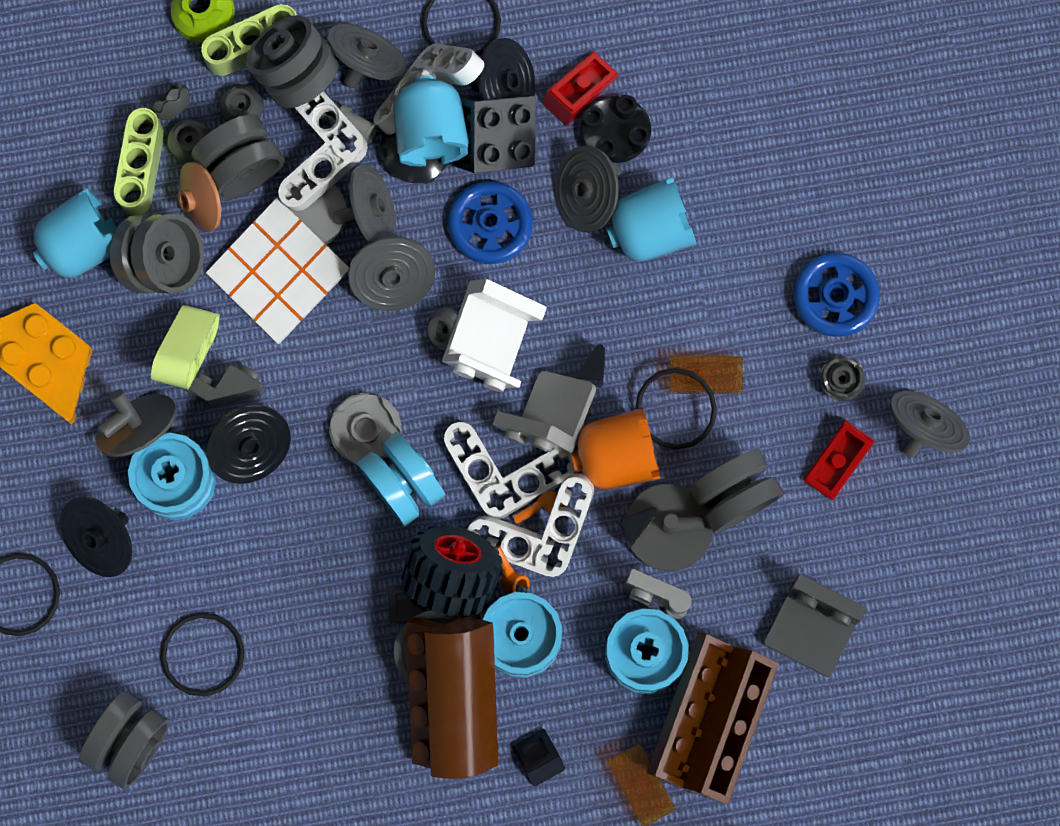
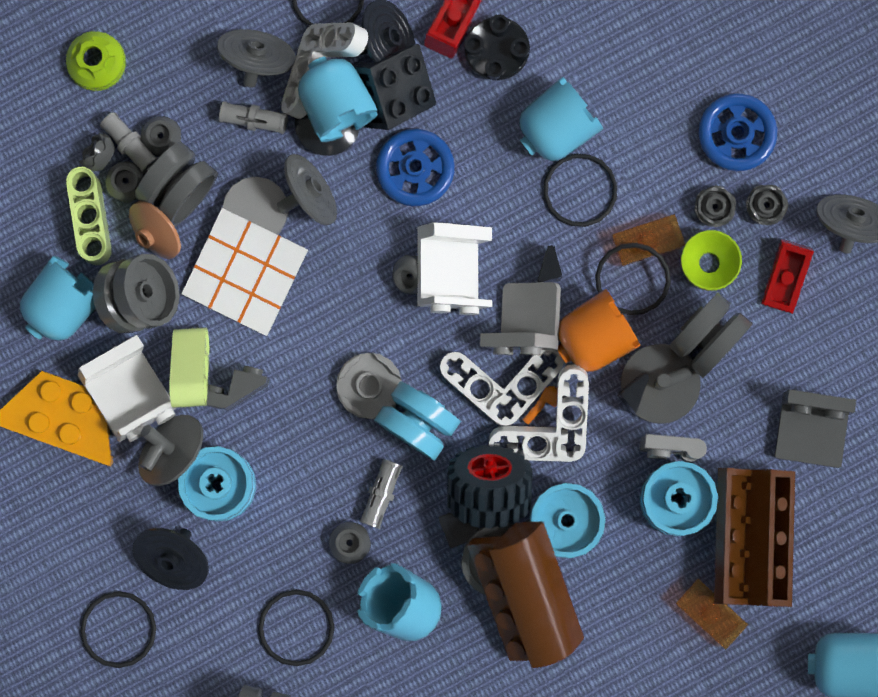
camera: 15 degrees left, 5 degrees up
yellowish green beam [201,4,297,76] -> none
black shield [206,405,291,484] -> none
dark grey wheel [246,15,339,108] -> none
white beam [278,91,368,211] -> none
dark grey shield [349,236,435,311] -> none
orange hand [495,545,530,593] -> none
black slope [512,729,566,786] -> none
dark grey shield [555,146,622,232] -> none
none -> white panel [77,335,177,442]
none -> light grey pin [100,112,158,174]
none -> dark grey plate [329,522,371,564]
none -> medium azure cylinder [358,563,442,641]
none -> light grey pin [360,459,403,529]
none -> black piece [543,154,617,227]
none -> lime piece [681,230,742,291]
none -> dark grey plate [695,185,736,227]

